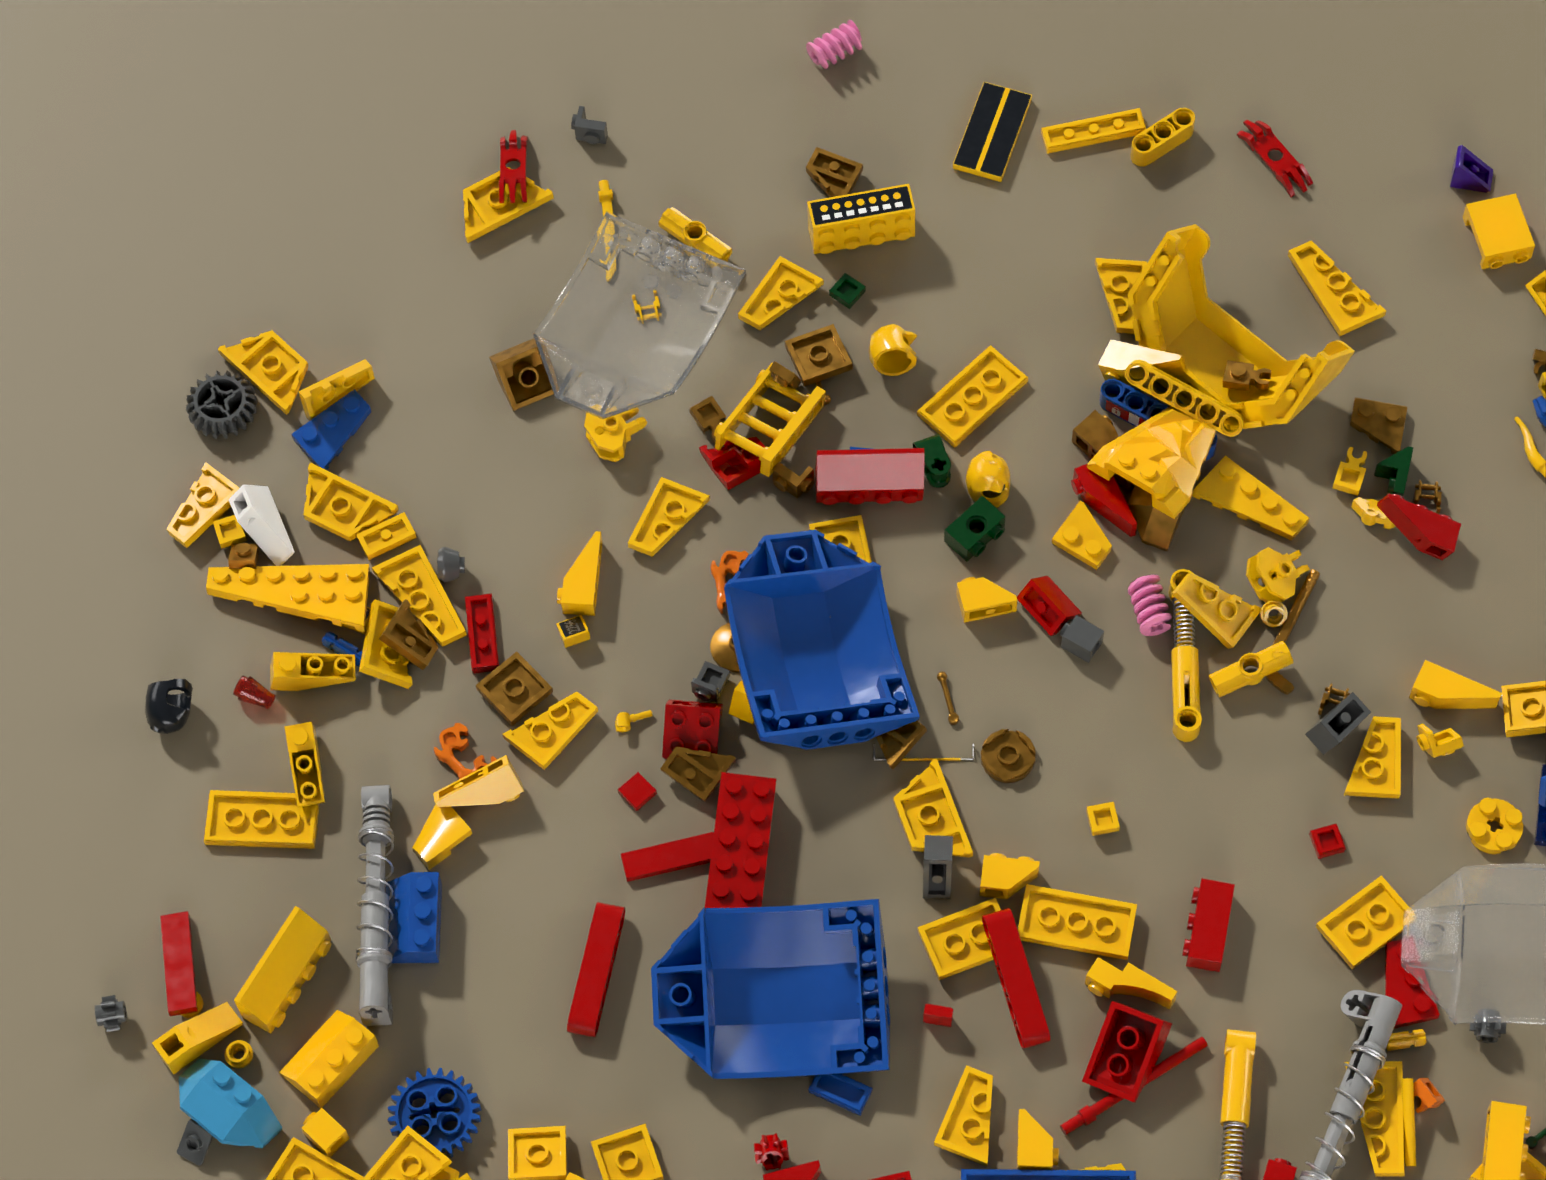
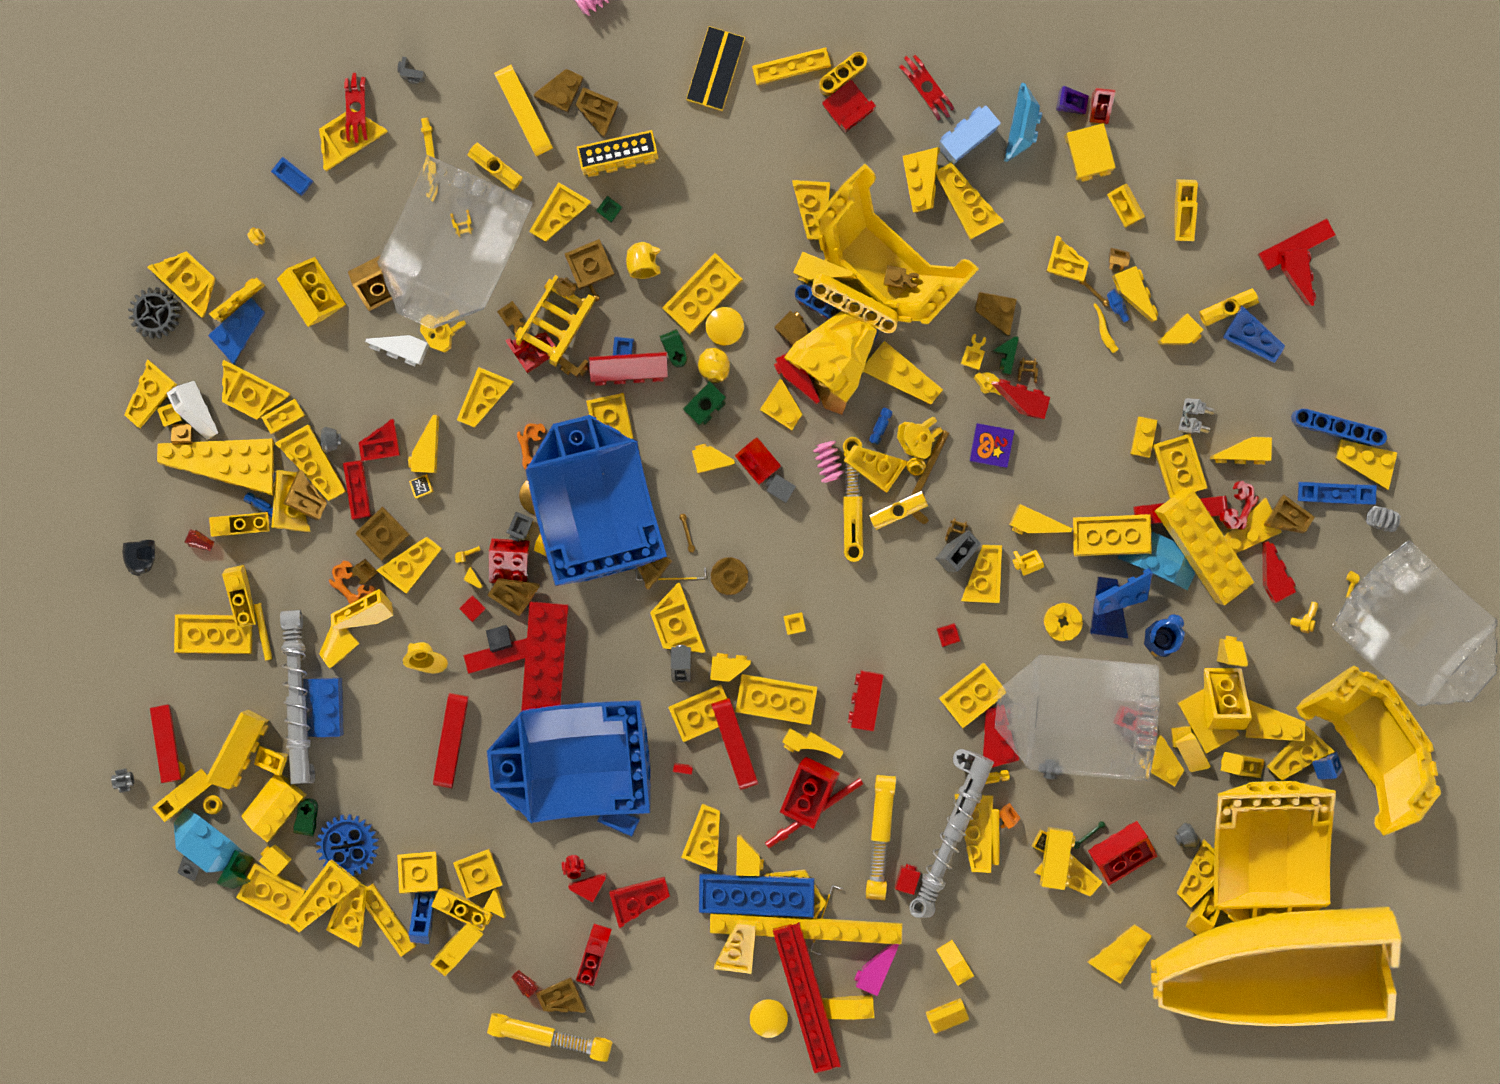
camera: 10 degrees left, 25 degrees up
none -> dark green slope [217,850,253,889]
none -> yellow plate [247,227,265,246]
none -> yellow bar [253,603,273,661]
none -> yellow slope [254,746,288,776]
none -> blue tile [271,157,314,196]
none -> yellow slope [277,257,346,327]
none -> dark green piece [293,798,319,837]
none -> pearl gold tile [352,559,378,585]
none -> red wing [358,419,400,462]
none -> white slope [365,335,429,367]
none -> yellow piece [402,642,448,674]
none -> yellow slope [464,567,484,588]
none -> black piece [486,625,513,653]
none -> yellow beam [494,65,553,157]
none -> pearl gold wing [534,69,584,113]
none -> yellow dish [706,307,744,345]
none -> red bracket [822,80,876,133]
none -> blue axle [869,408,893,445]
none -> yellow wing [903,147,940,213]
none -> light blue brick [939,106,1001,165]
none -> dark purple tile [969,423,1014,468]
none -> dark azure wedge [1004,83,1042,162]
none -> slope [1031,829,1047,853]
none -> yellow wing [1046,236,1089,282]
none -> pearl gold hinge [1078,278,1110,307]
none -> red slope [1089,88,1115,124]

